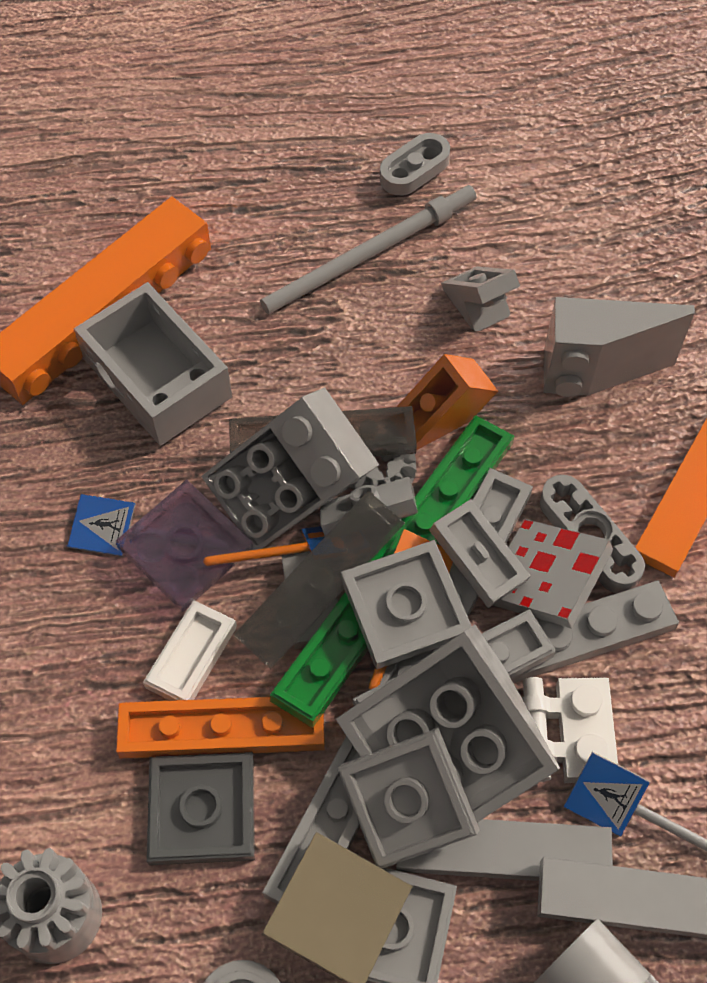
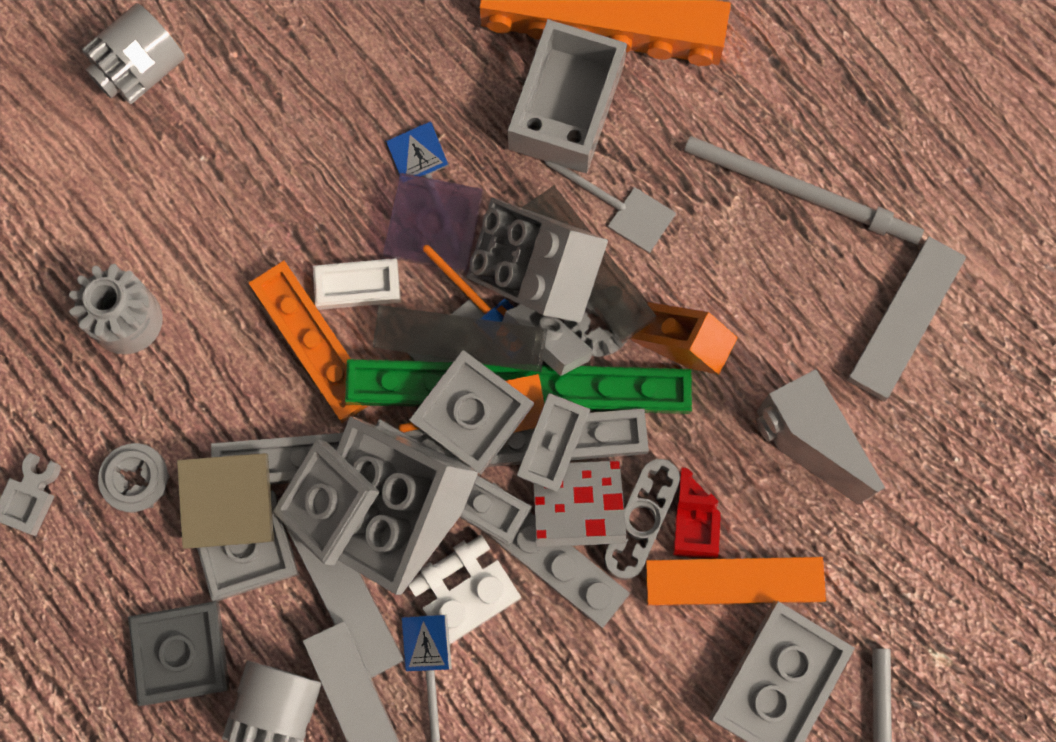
camera: 60 degrees right, 15 degrees up
dark grey tile [147,752,255,866] -> none
light grey plate [380,133,450,195] -> none
light grey slope [441,266,520,331] -> none
none -> light grey piece [545,161,676,254]
none -> red slope [673,467,721,559]
none -> light grey tile [847,236,966,402]

